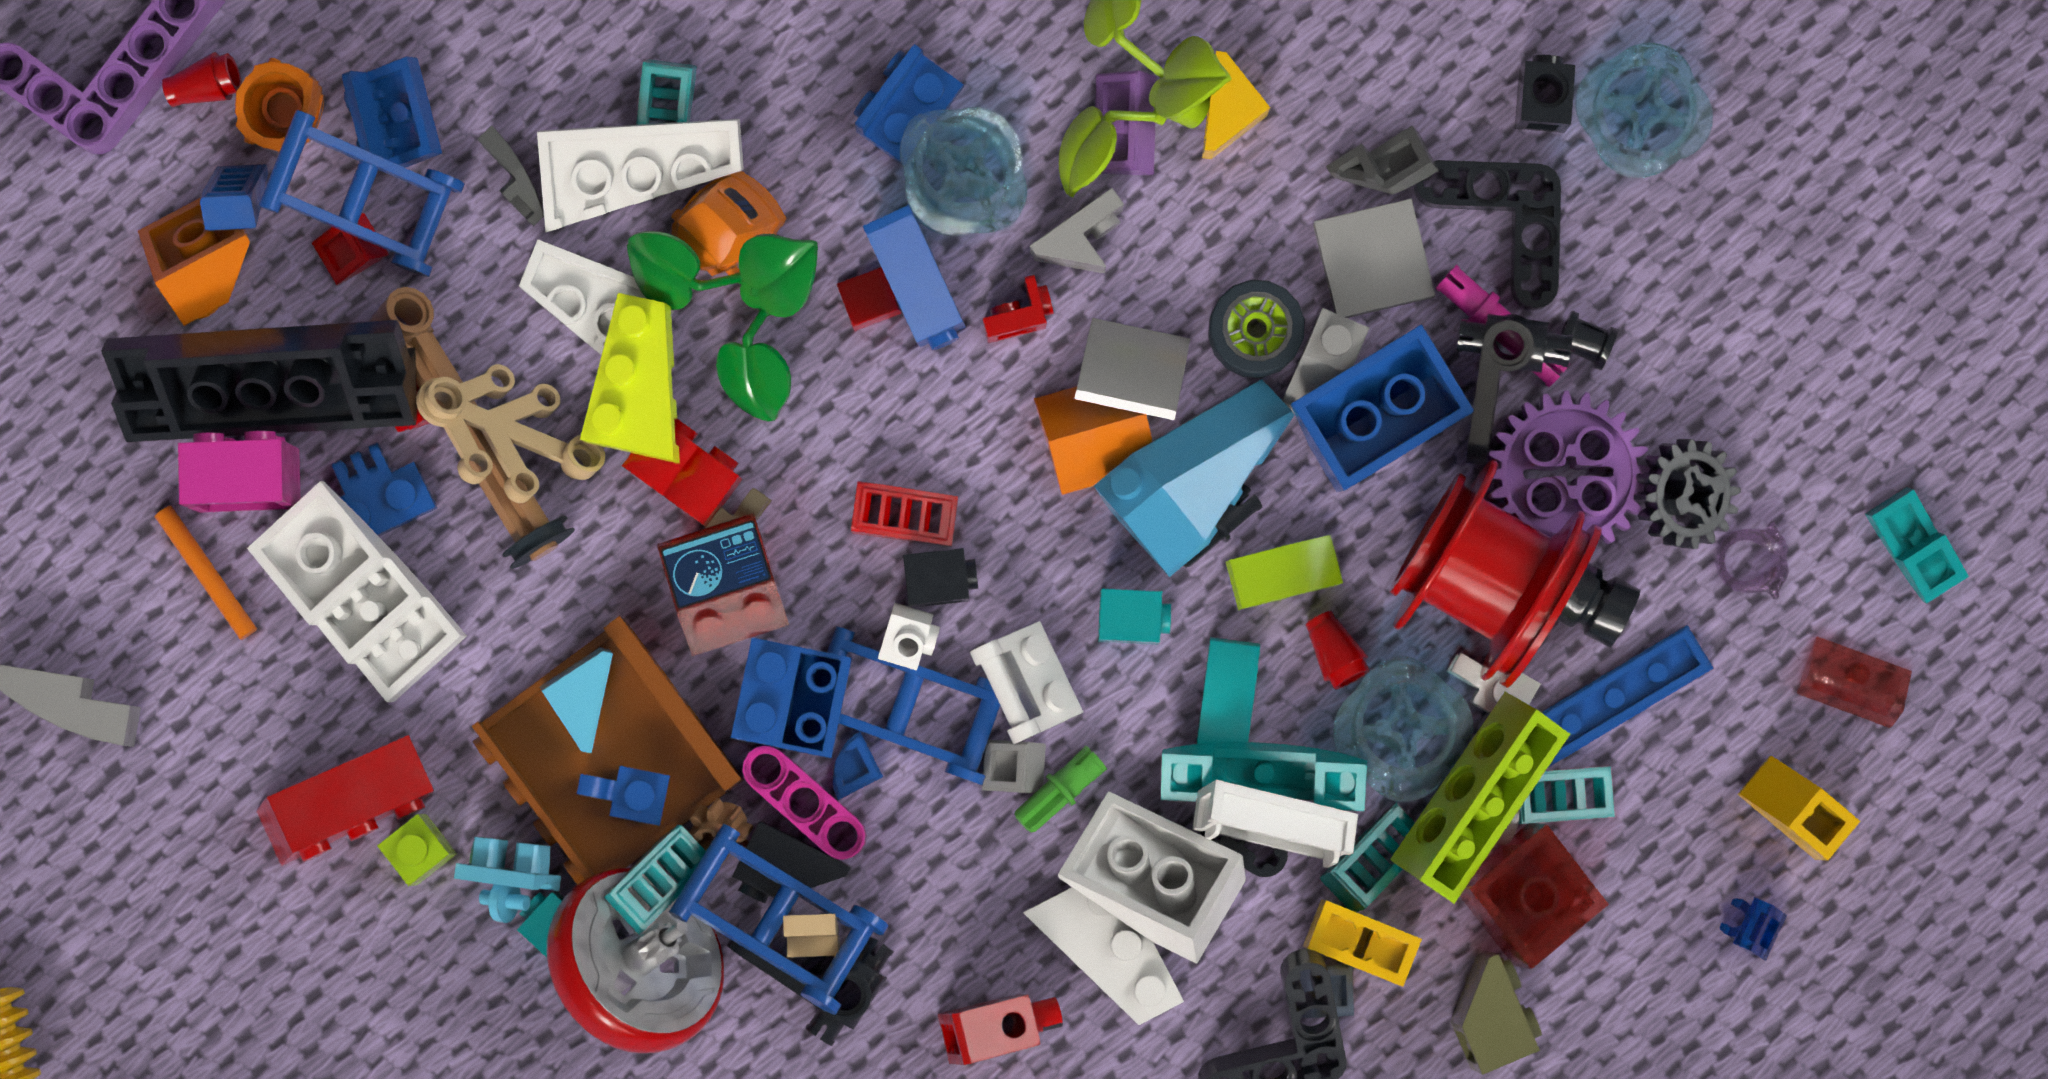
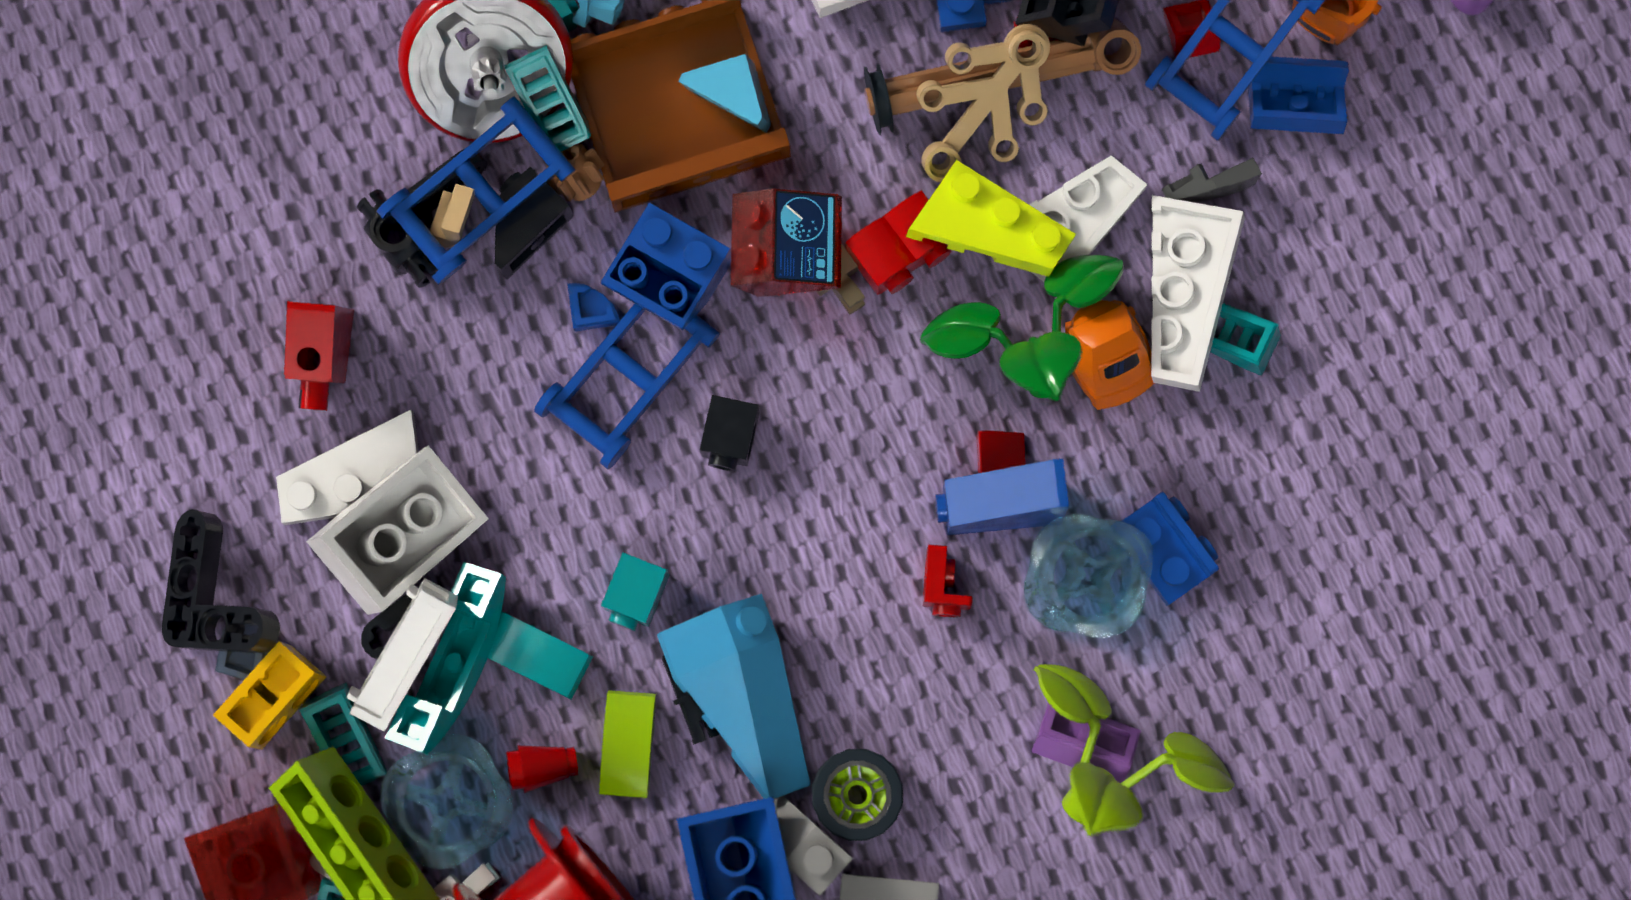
camera: 115 degrees right, 5 degrees down
blue plate [577,766,670,826] -> none
dark pink beam [742,746,867,860] -> none
red slope [851,481,959,547] -> none
white plate [878,603,940,670] -> none
white plate [970,621,1083,745] -> none
light grey slope [982,740,1046,794] -> none
bright green axle [1014,746,1107,833] -> none
light grey slope [1029,188,1124,273] -> none
orange slope [1034,386,1153,495] -> none
light grey slope [1075,318,1190,420] -> none
yellow slope [1202,51,1270,159] -> none
olive slope [1450,951,1542,1075] -> none

